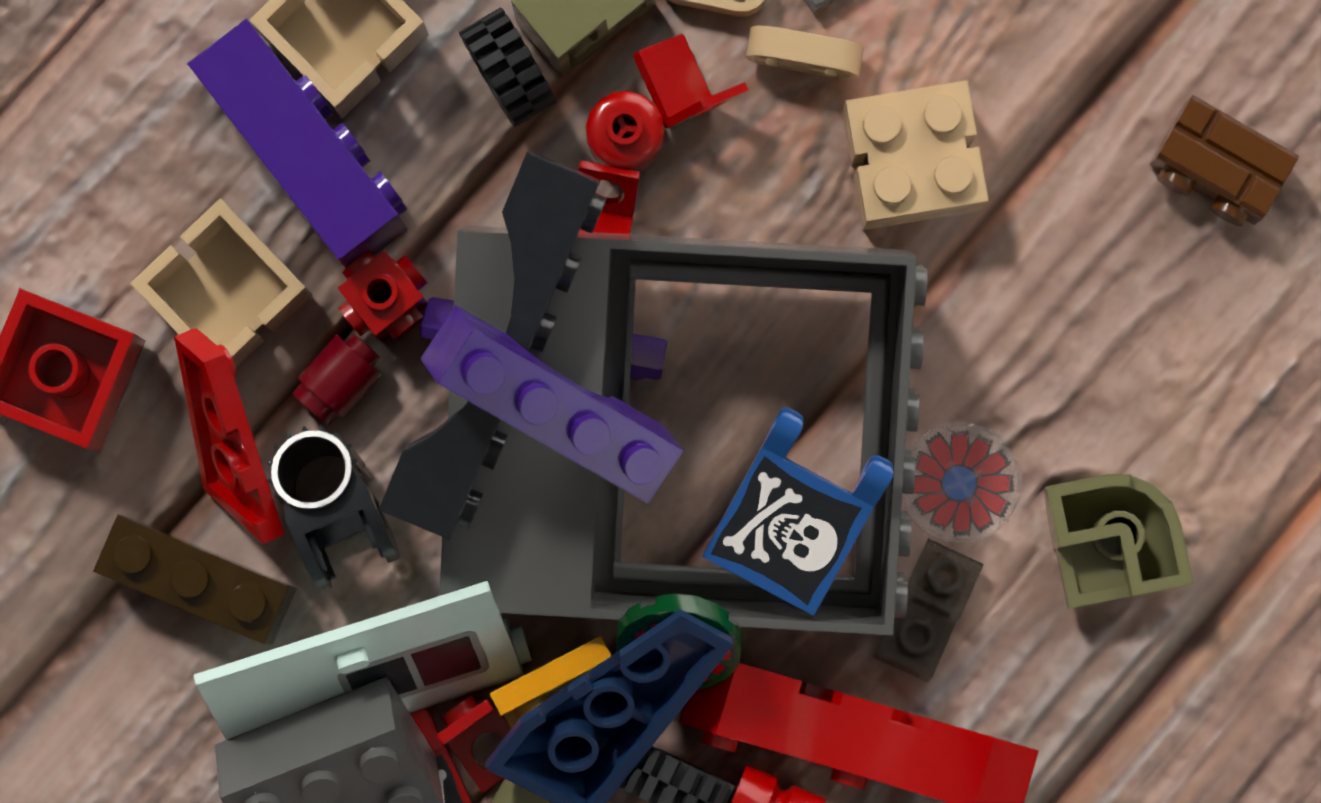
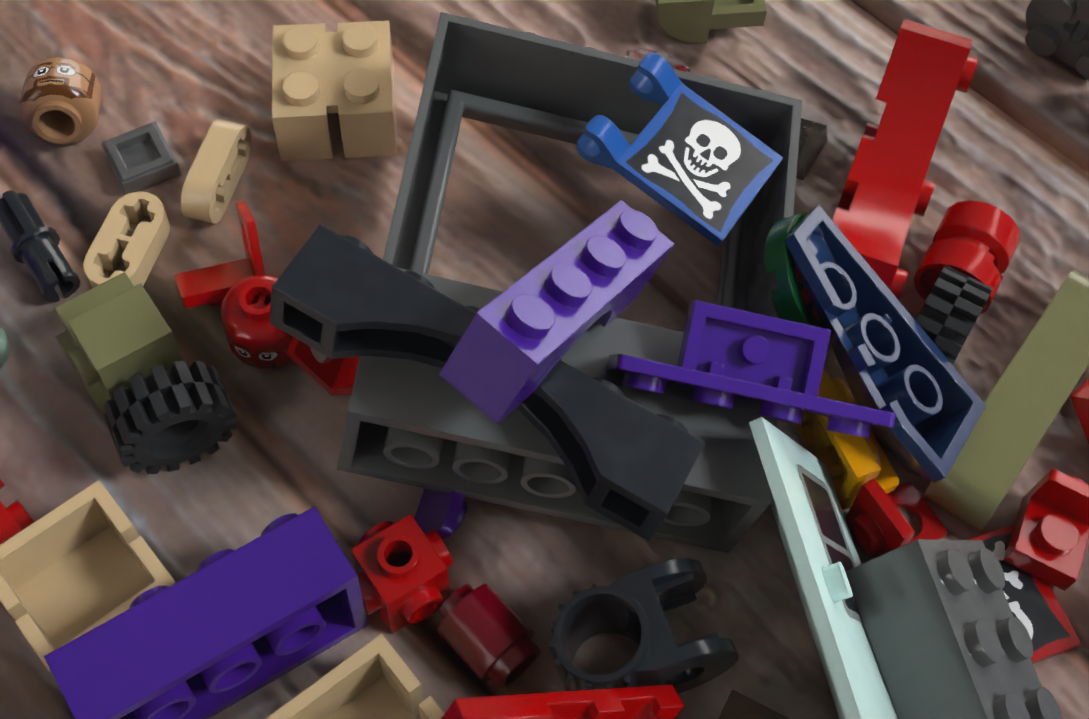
camera: 90 degrees left, 25 degrees down
none -> dark purple bracket [607,300,896,438]

